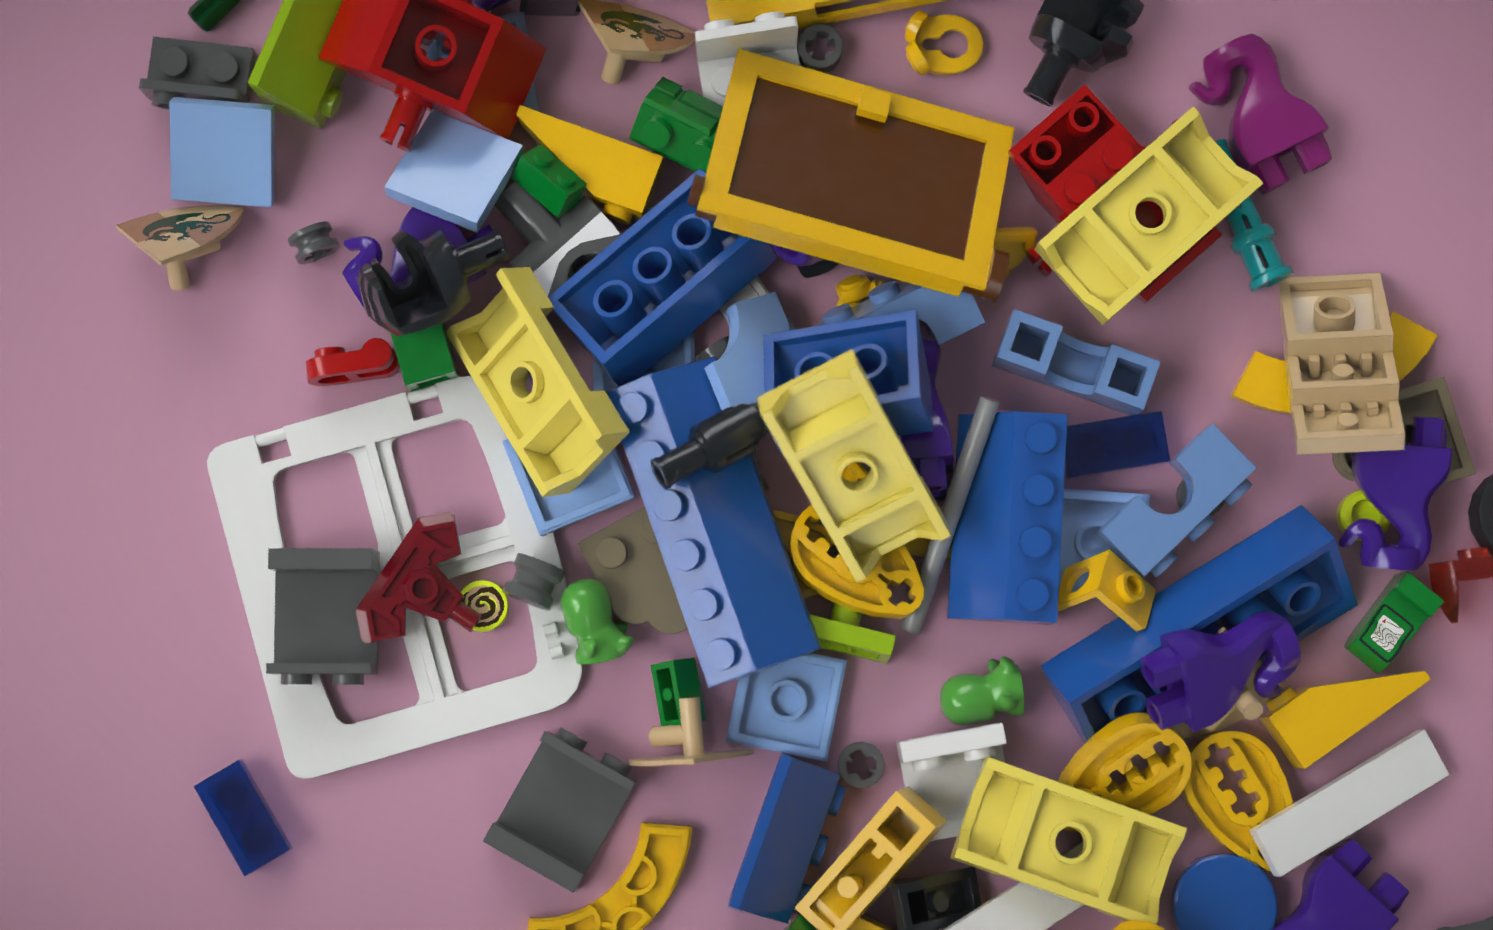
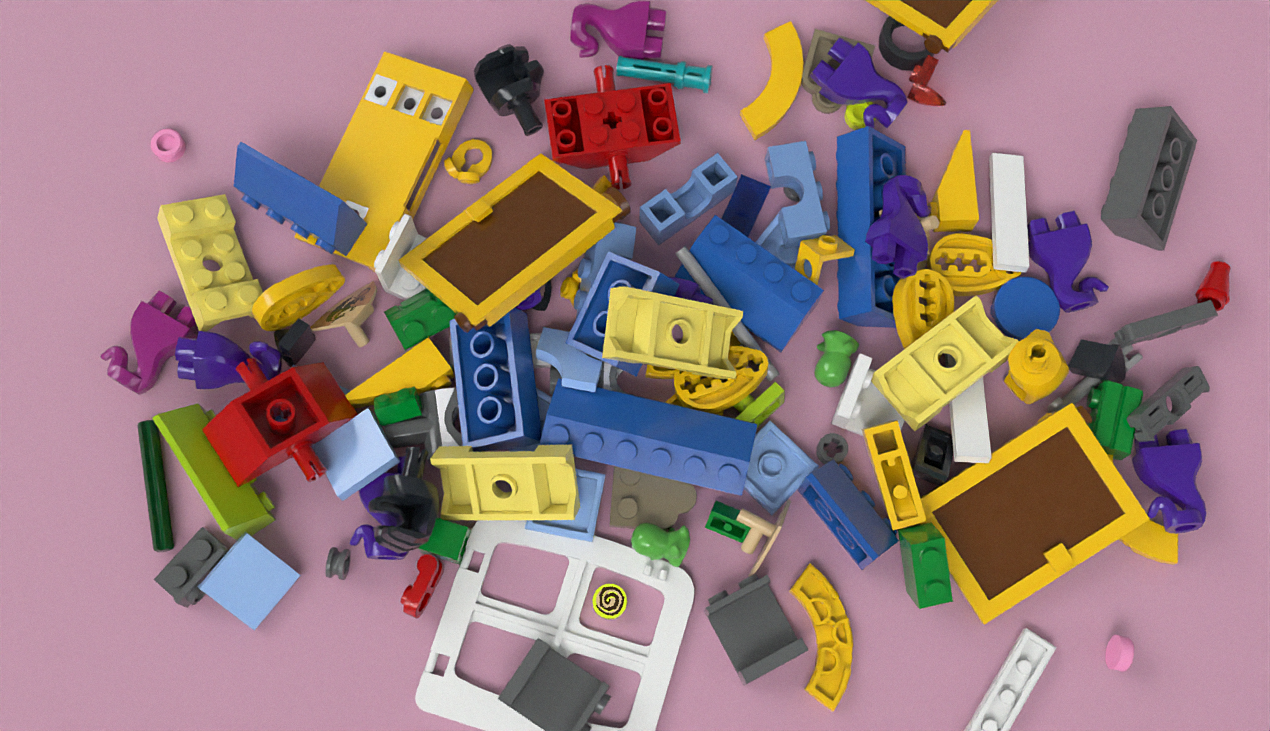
camera: 60 degrees left, 10 degrees down
shield [116,206,245,291] -> none
dark red piece [355,512,482,643] -> none
dark grey wheel [502,553,565,611] -> none
black arm [650,404,765,490] -> none
dark grey bush [797,24,843,73] -> none
light yellow piece [1034,106,1263,326] -> none
tan slope [1278,273,1405,455] -> none
green leg [1344,571,1444,674] -> none

